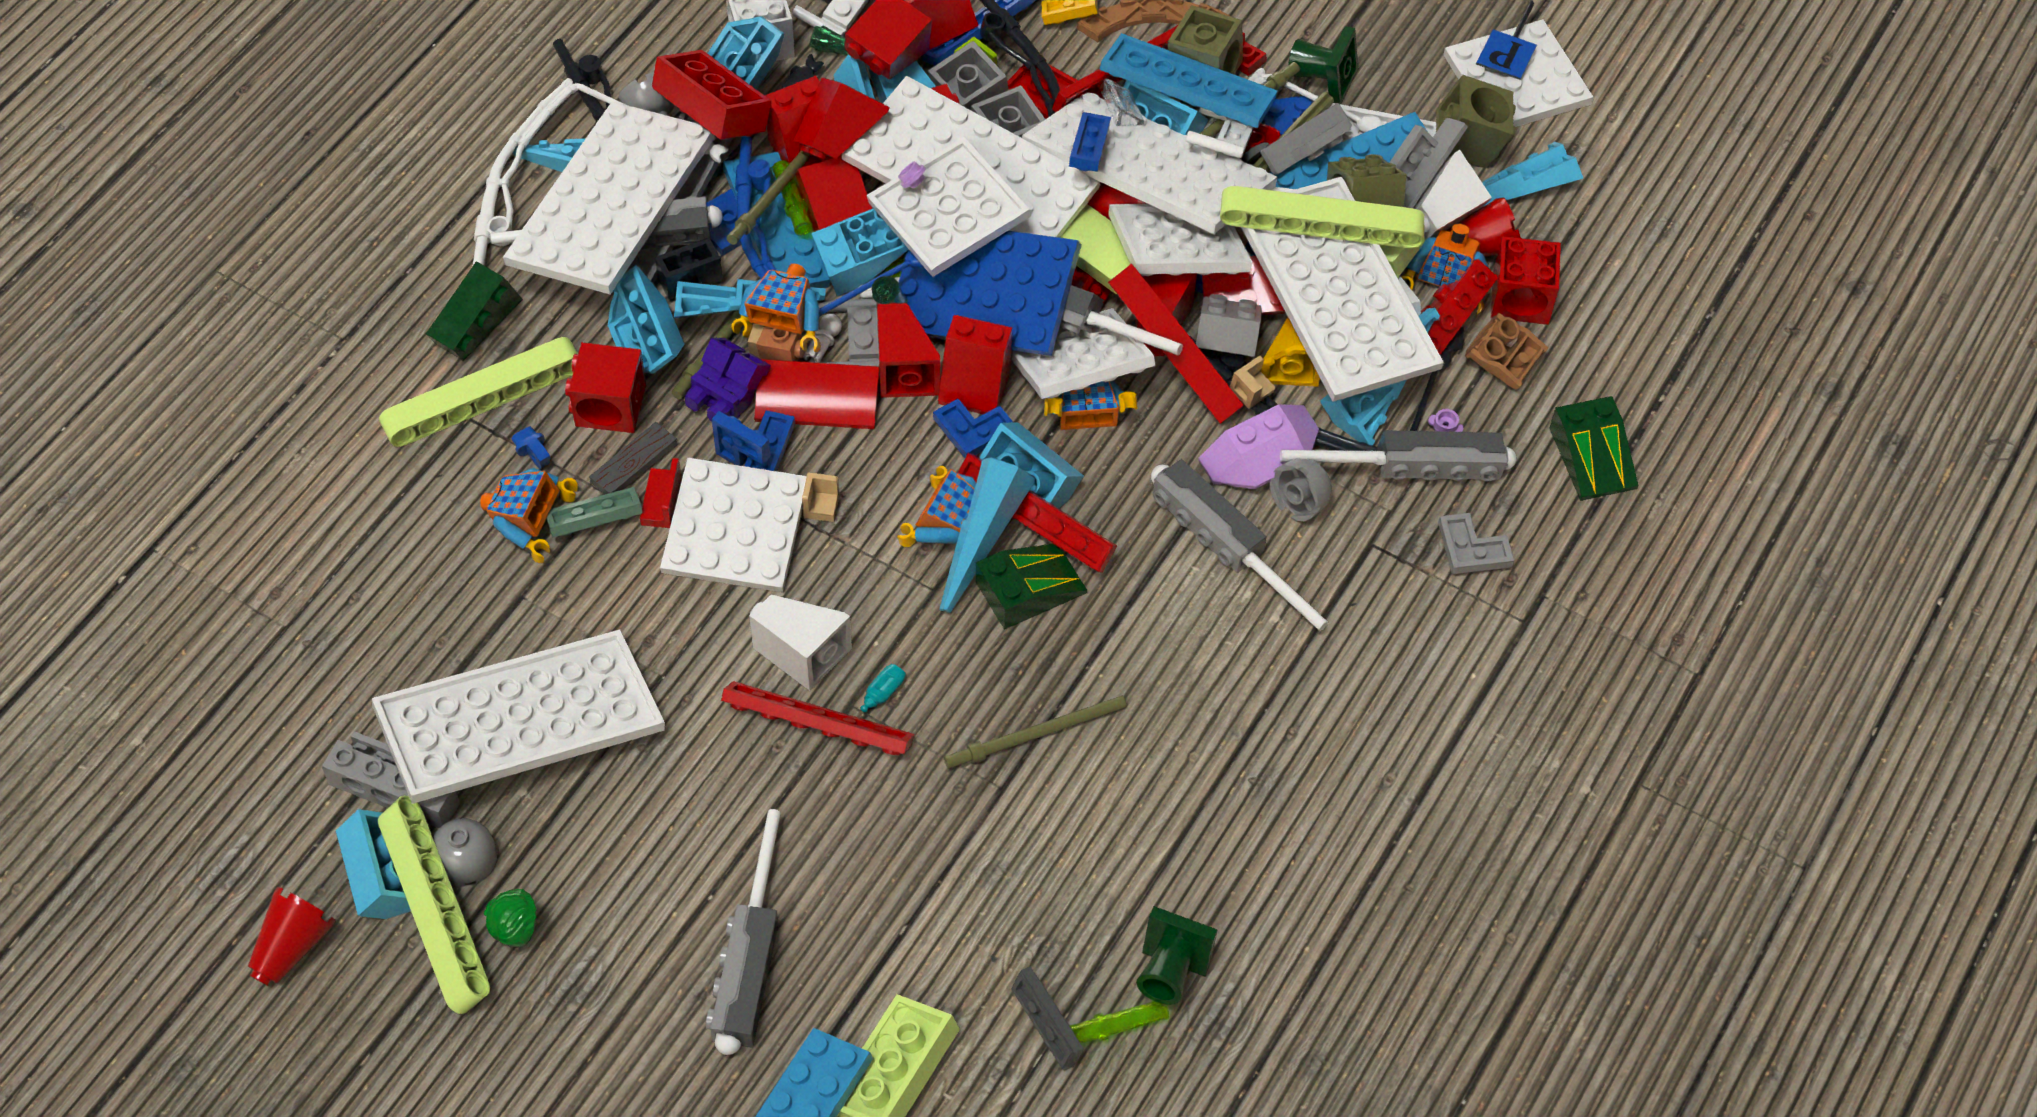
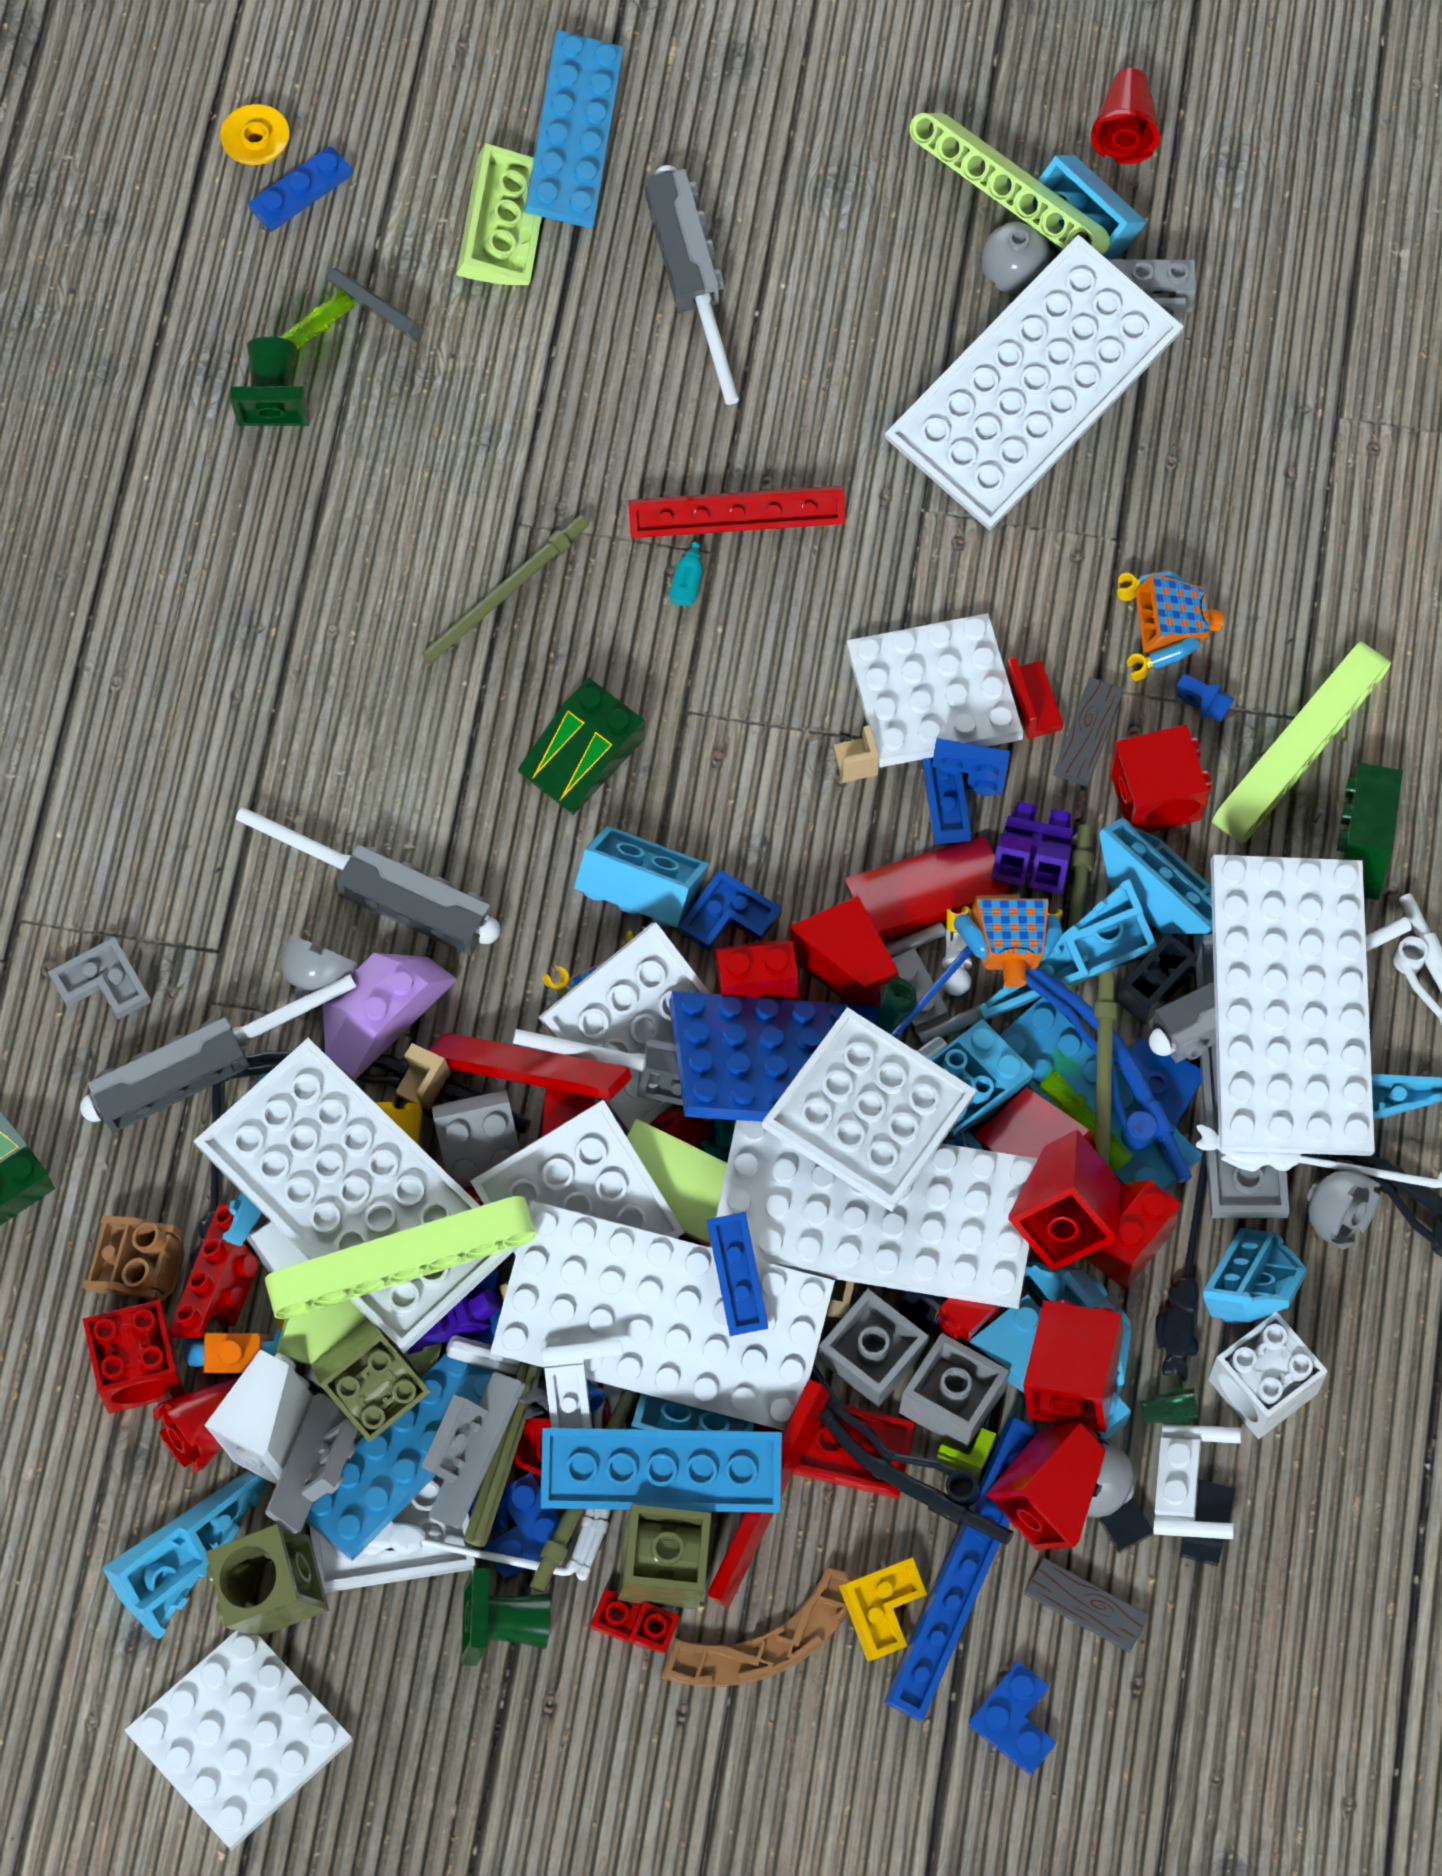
camera: 160 degrees right, 10 degrees up
green hair [484,889,537,947] -> none
sand green plate [546,487,643,538] -> none
red brick [652,50,771,140] -> none
white slope [749,595,852,691] -> none
torso [897,466,976,547] -> none
lavender plate [898,161,926,189] -> none
medium azure wedge [939,457,1035,613] -> none
red tile [958,453,1117,573] -> none
clear slope [1103,79,1144,126] -> none
lavender plate [1428,409,1463,432] -> none
blue piece [1476,1,1537,80] -> none

